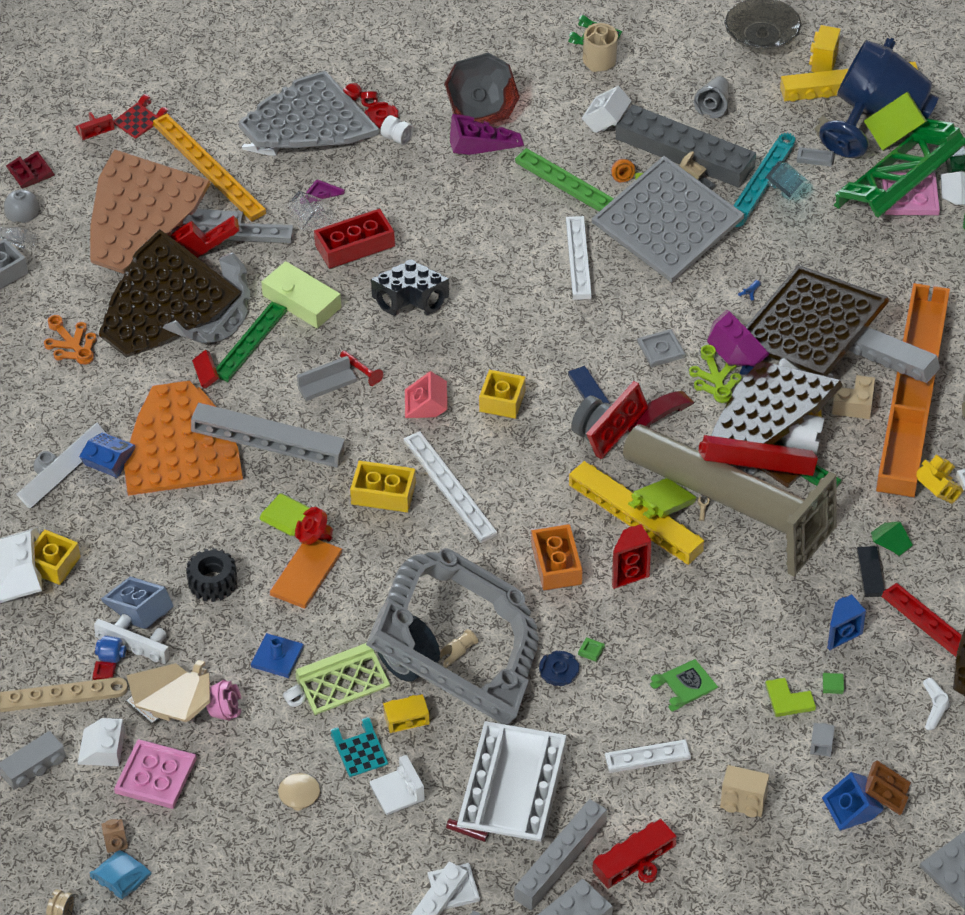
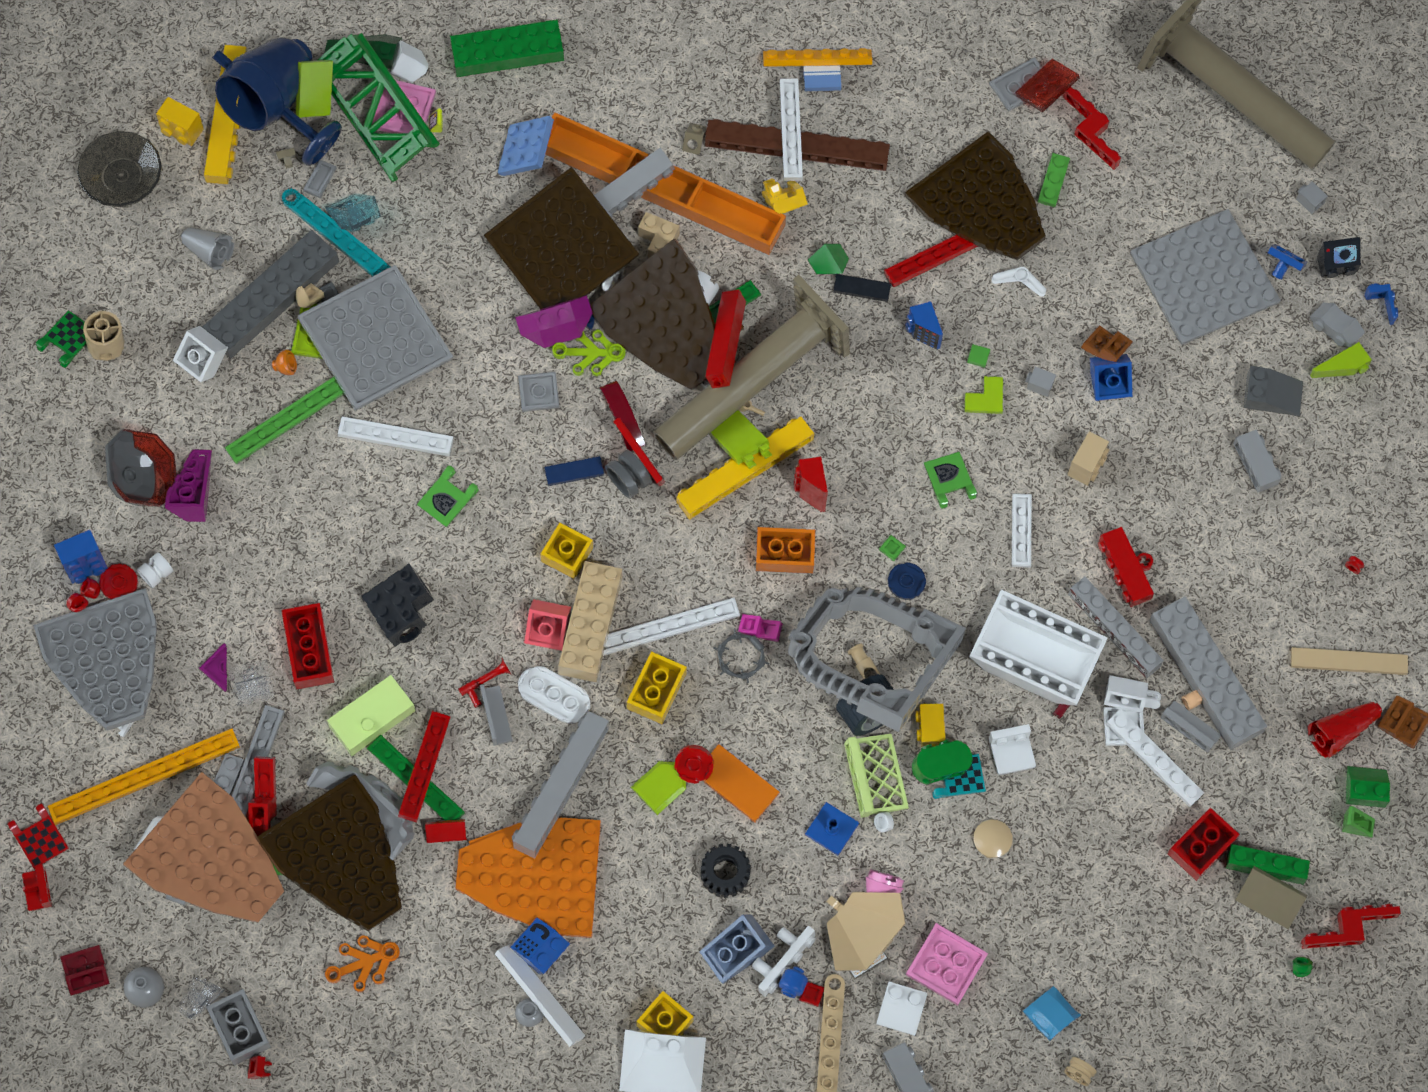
camera: 80 degrees left, 20 degrees up
medium nougat bracket [101,819,128,853] -> none
blue bar [738,280,761,300] -> none
none -> blue brick [54,530,108,584]
none -> red plate [398,711,451,823]
none -> bright green flag [417,465,479,527]
none -> neon yellow slope [429,108,443,132]
none -> medium blue plate [498,116,554,176]
none -> white tile [518,666,590,723]
none -> tan brick [558,561,623,683]
none -> dark grey piece [713,629,770,683]
none -> dark pink slope [738,614,783,642]
none -> green brick [912,740,973,785]
none -> white brick [1104,675,1161,713]

